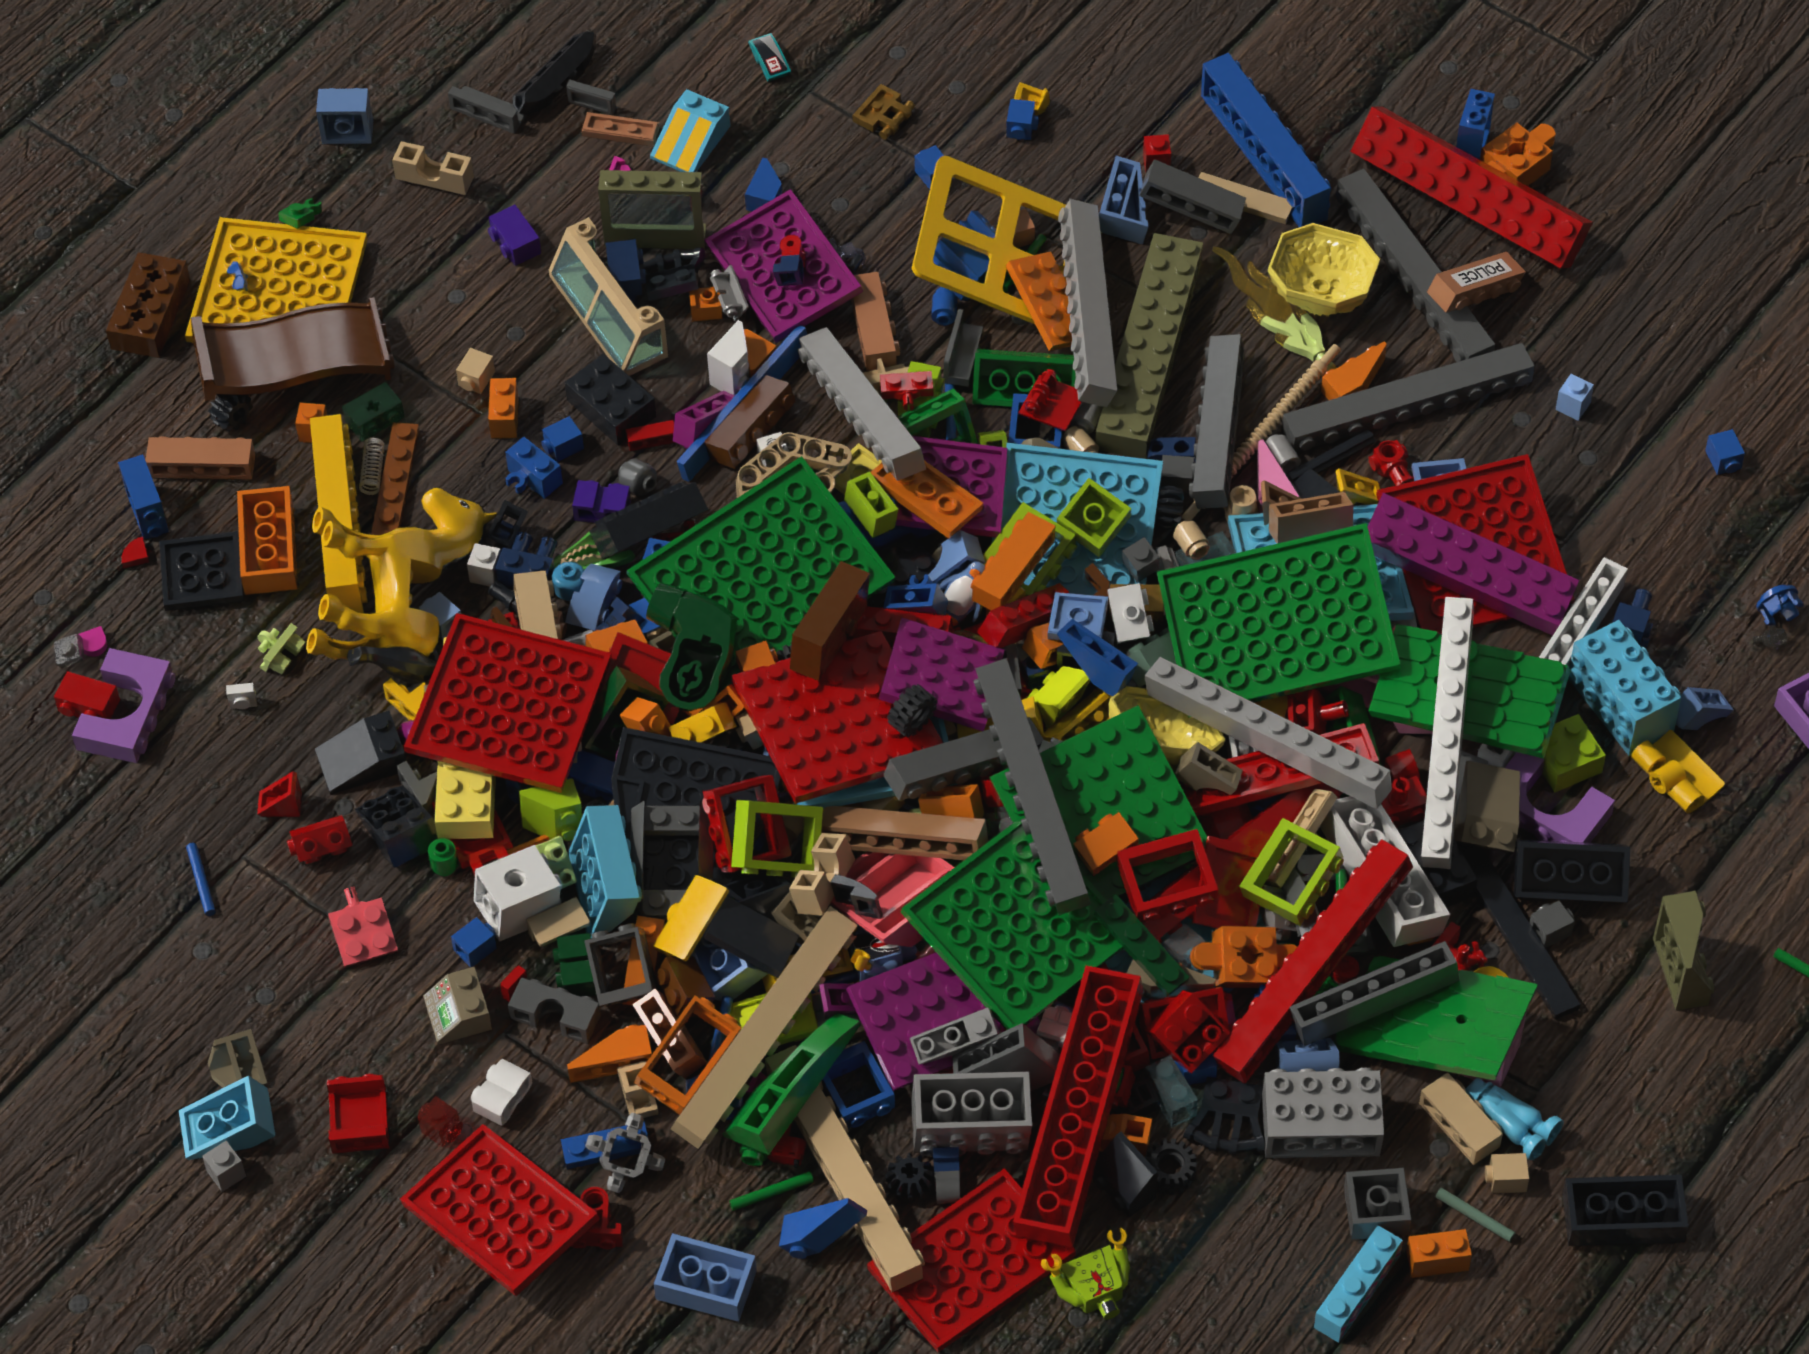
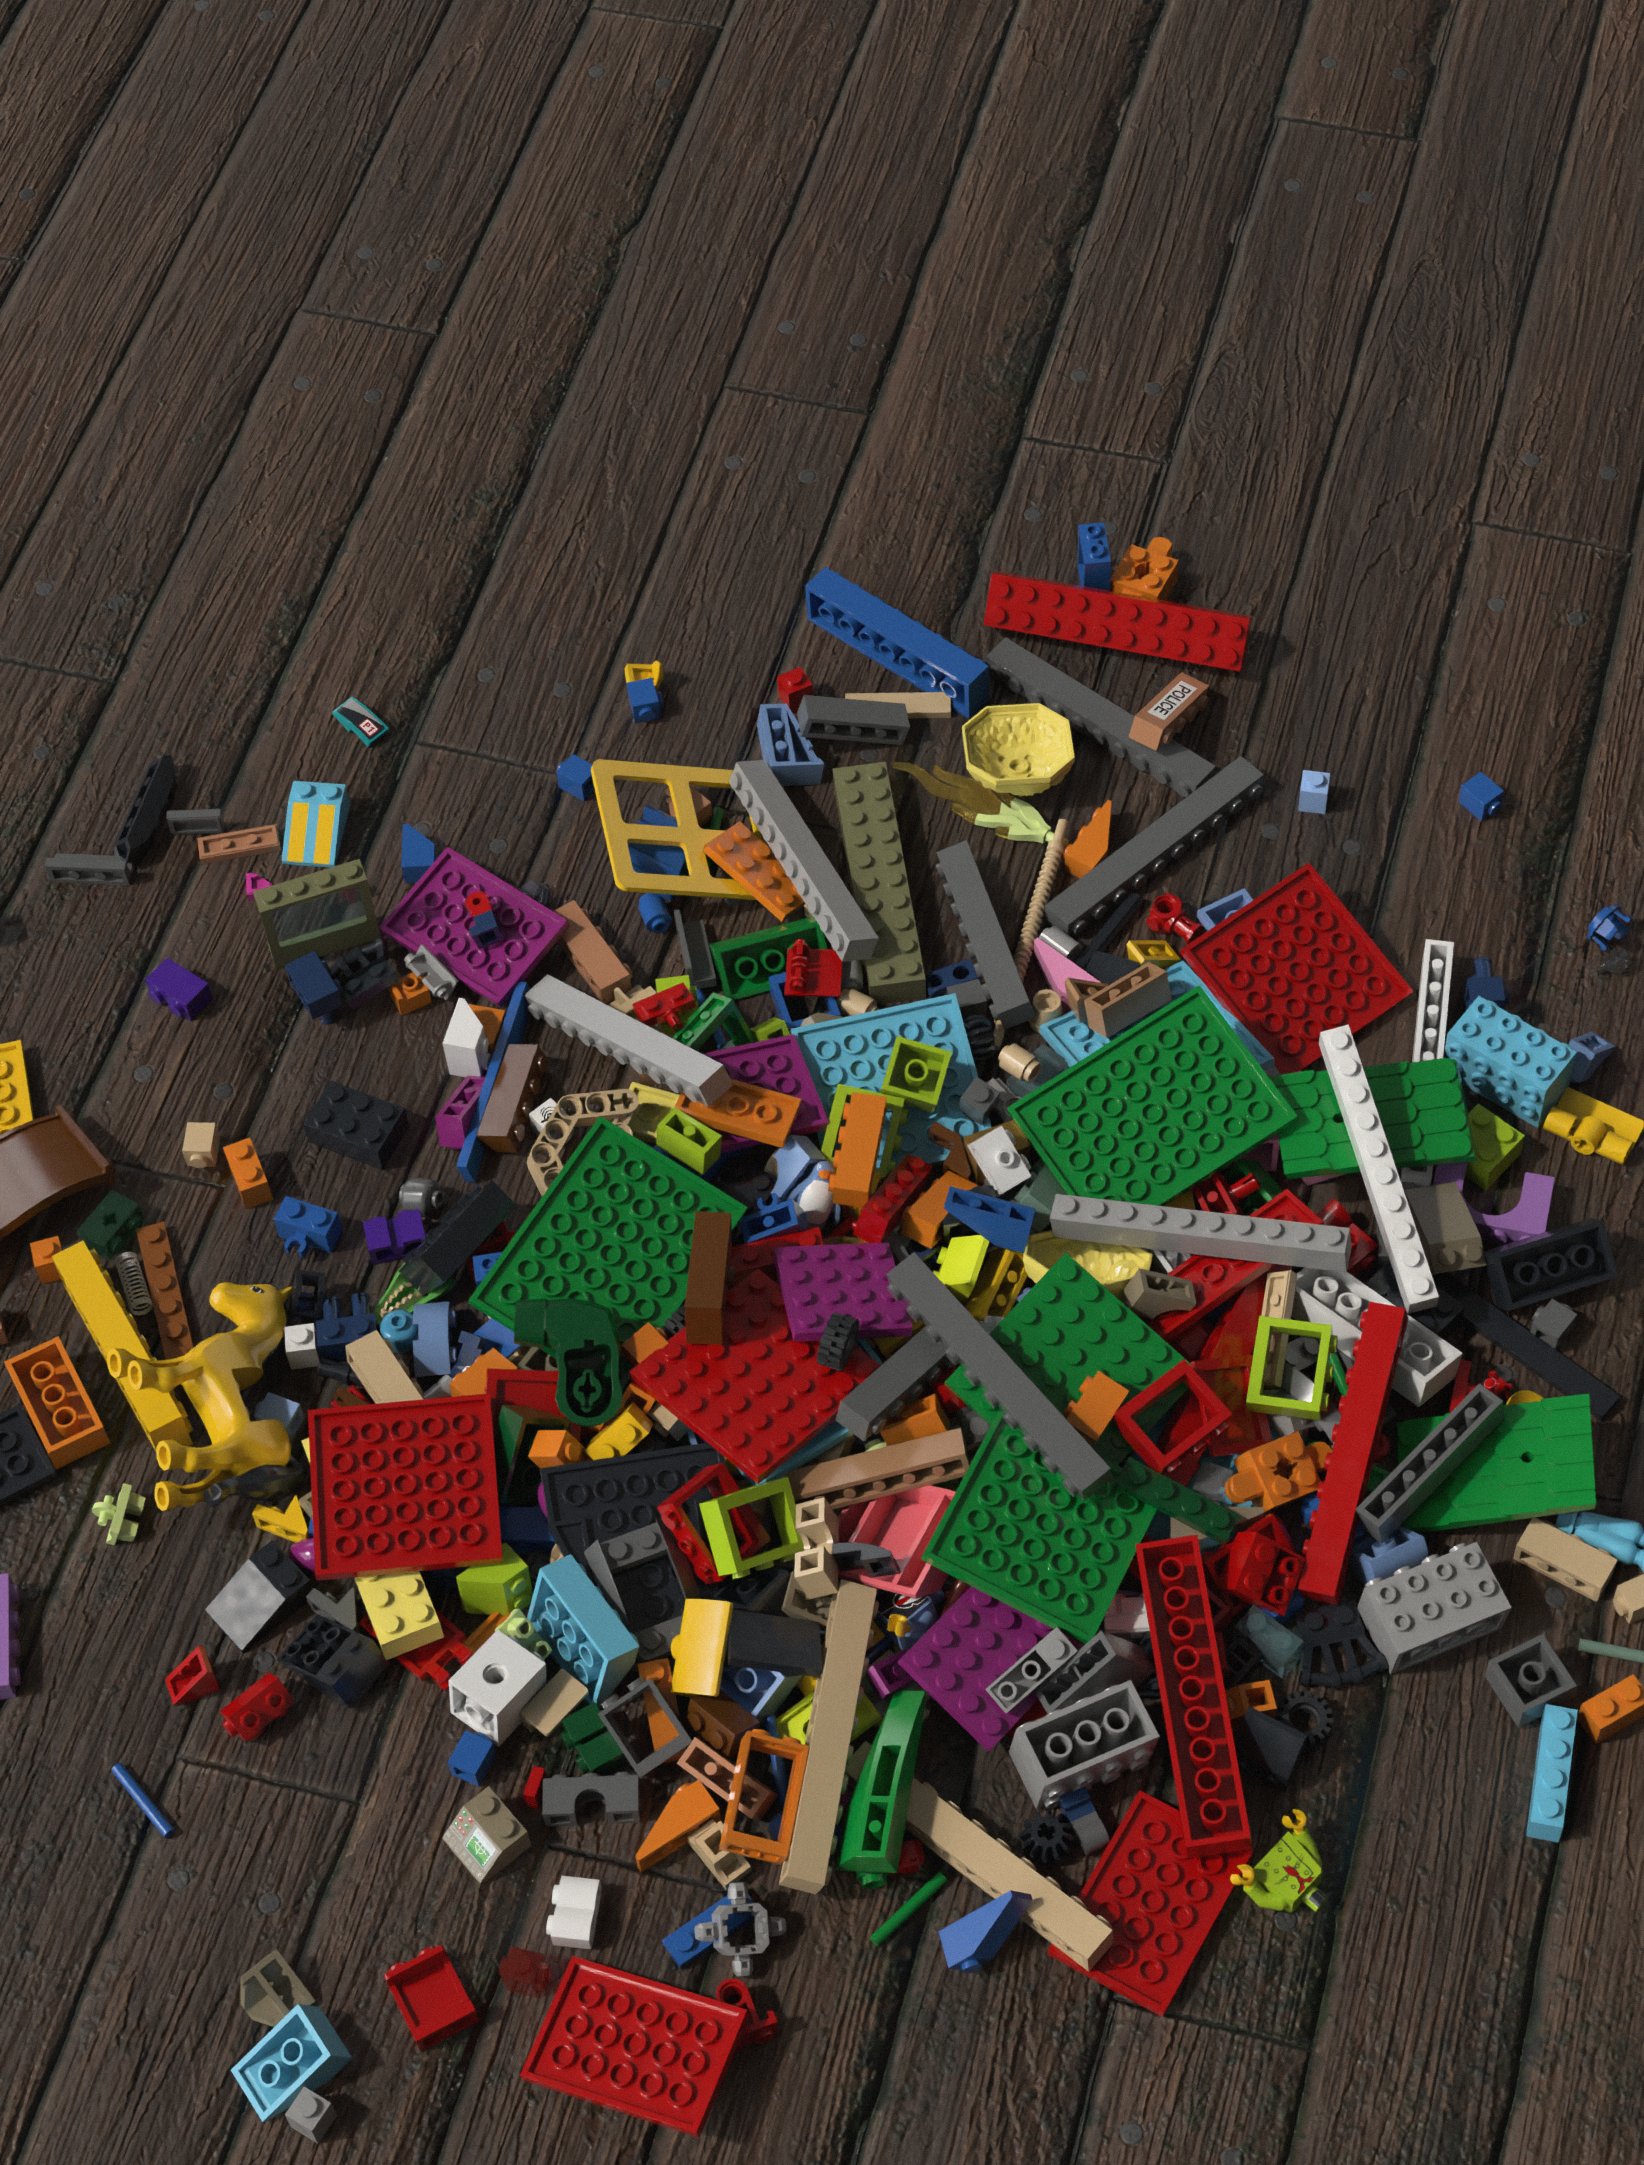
camera: 20 degrees left, 0 degrees up
white plate [226,683,257,709] -> none
coral plate [328,886,398,968] -> none
tan arch [392,141,474,195] -> none
green brick [428,838,458,876] -> none
blue brick [541,416,584,462] -> none
windscreen [549,217,668,376] -> none
red piece [626,420,675,451] -> none
medium blue brick [654,1233,757,1322] -> none
blue window [821,1041,895,1128] -> none
pearl gold plate [852,84,915,140] -> none
medium blue tile [1047,592,1109,640] -> none
magenta brick [1368,493,1579,636] -> none

